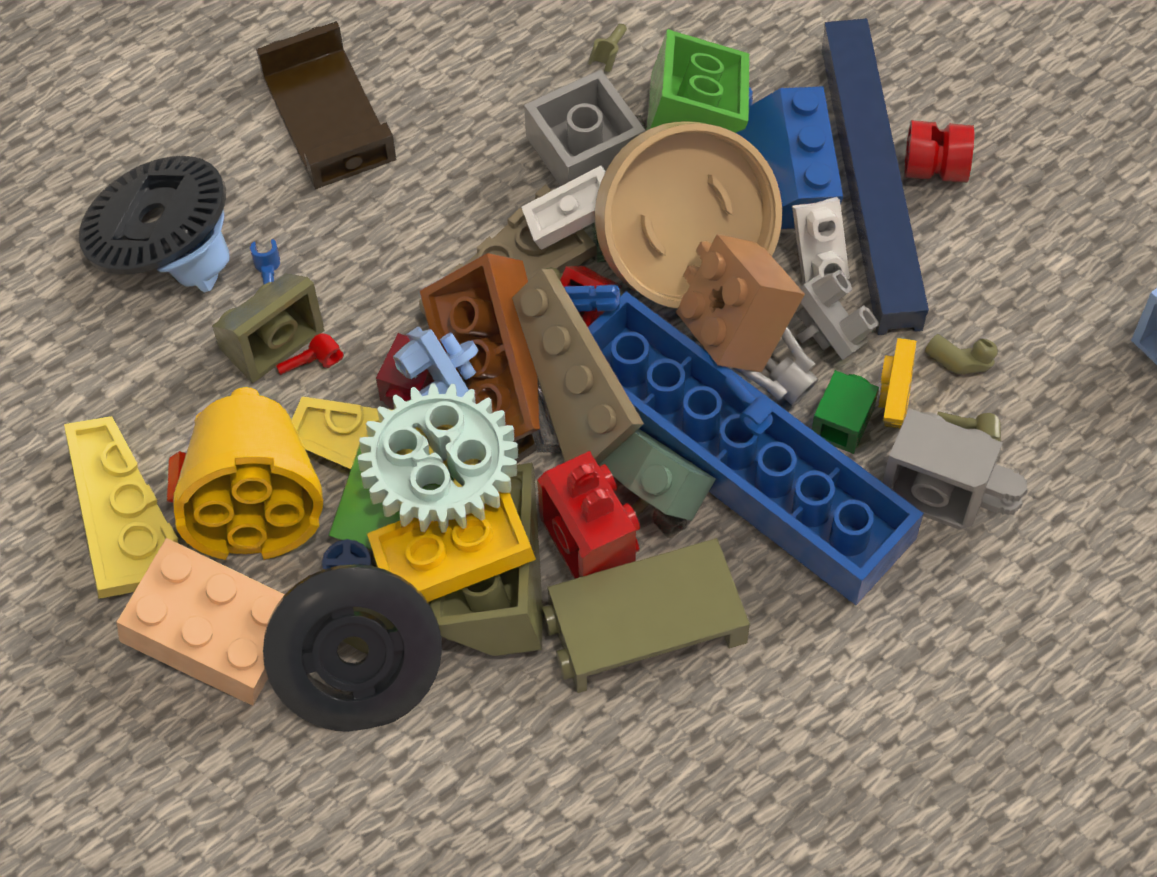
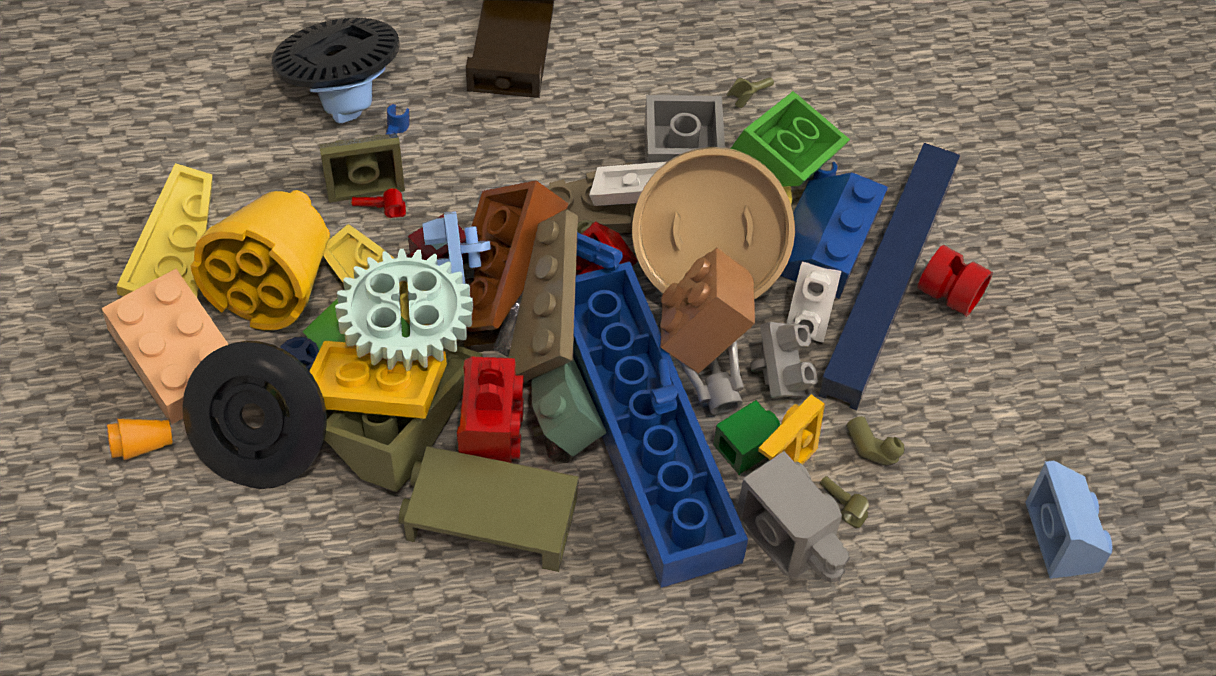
camera: 25 degrees right, 5 degrees down
none -> light orange cone [107,419,172,461]

